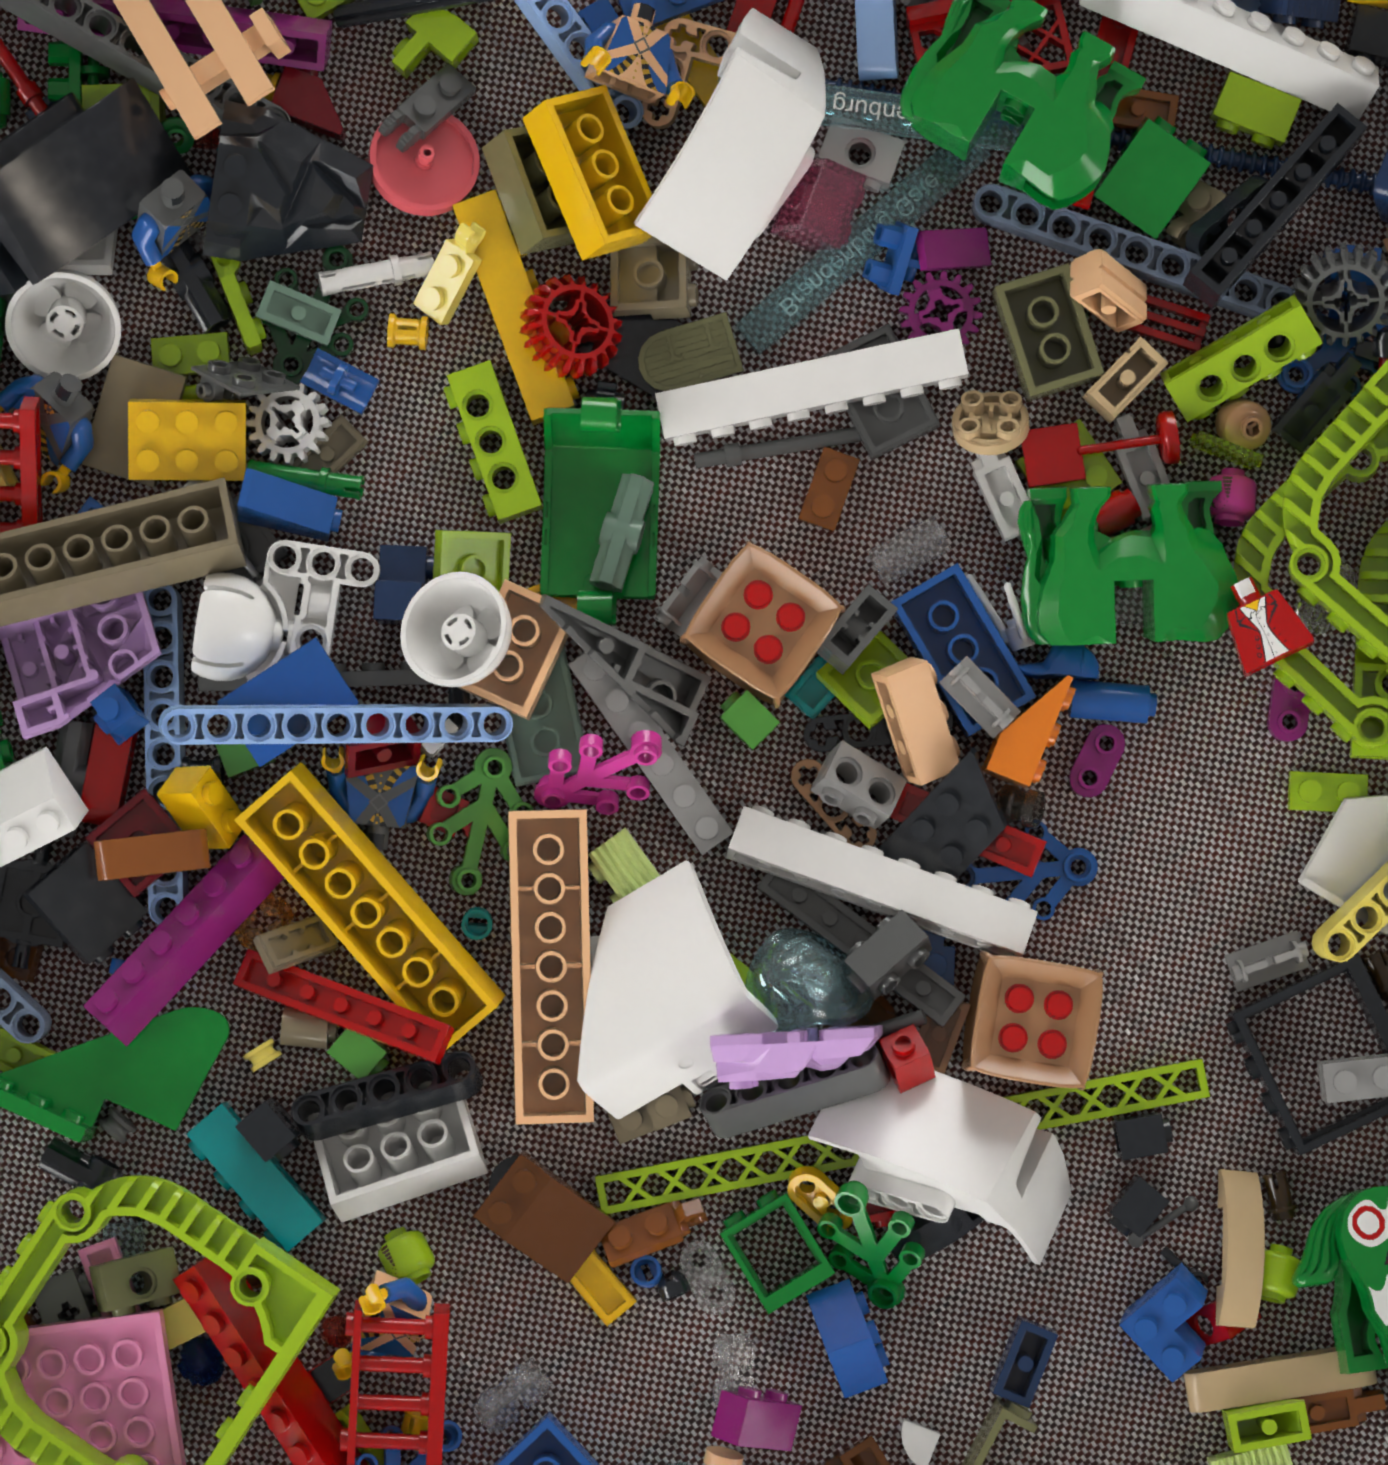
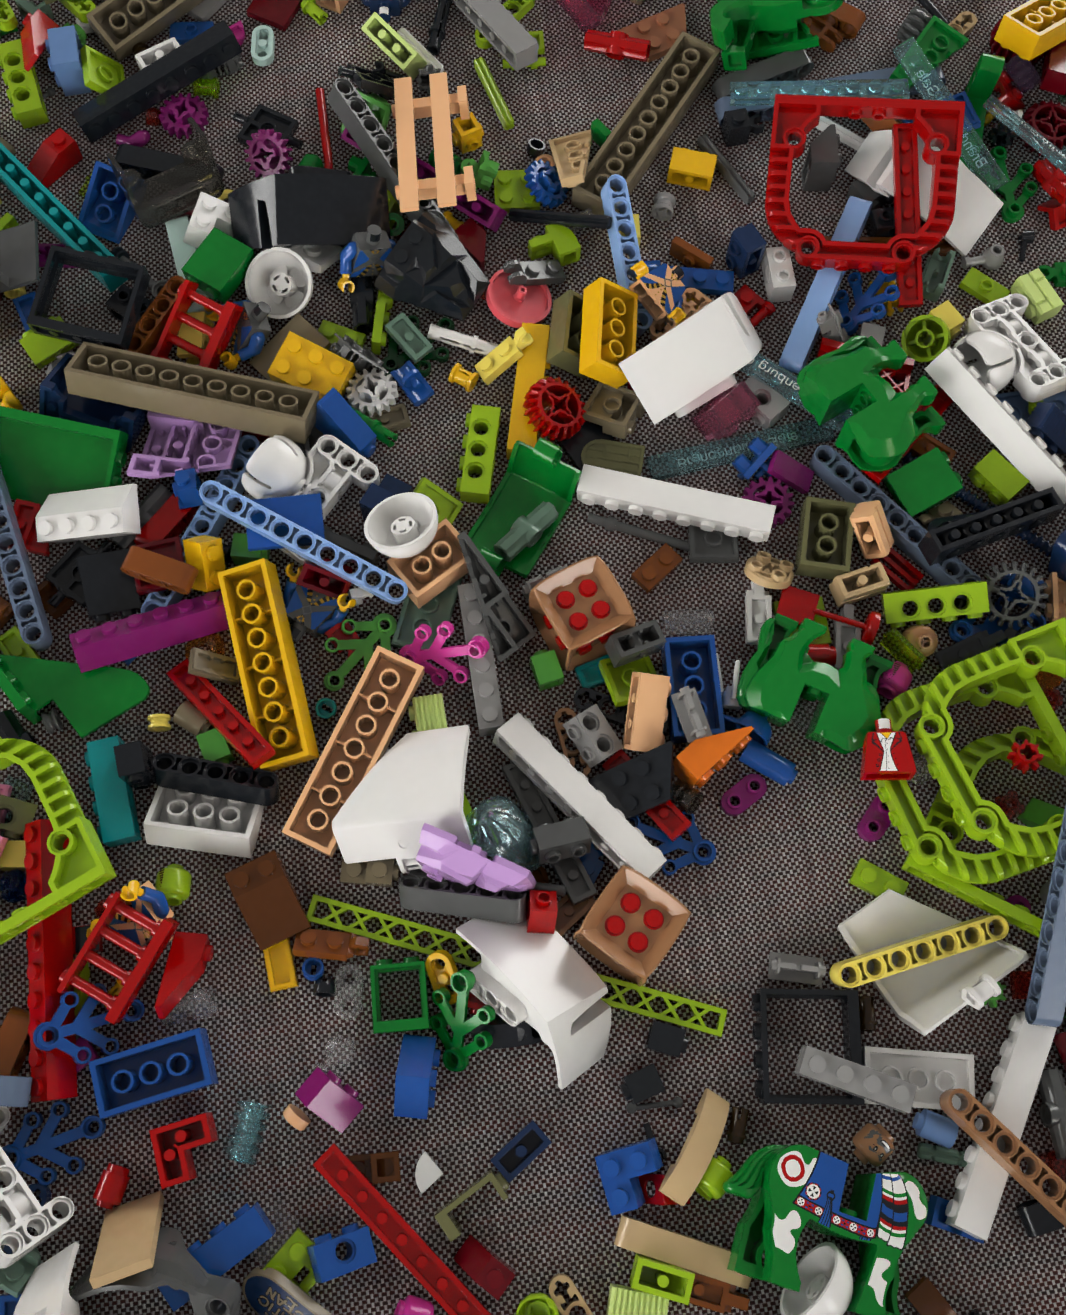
camera: 20 degrees right, 15 degrees down
none -> red slope [155,931,214,1019]

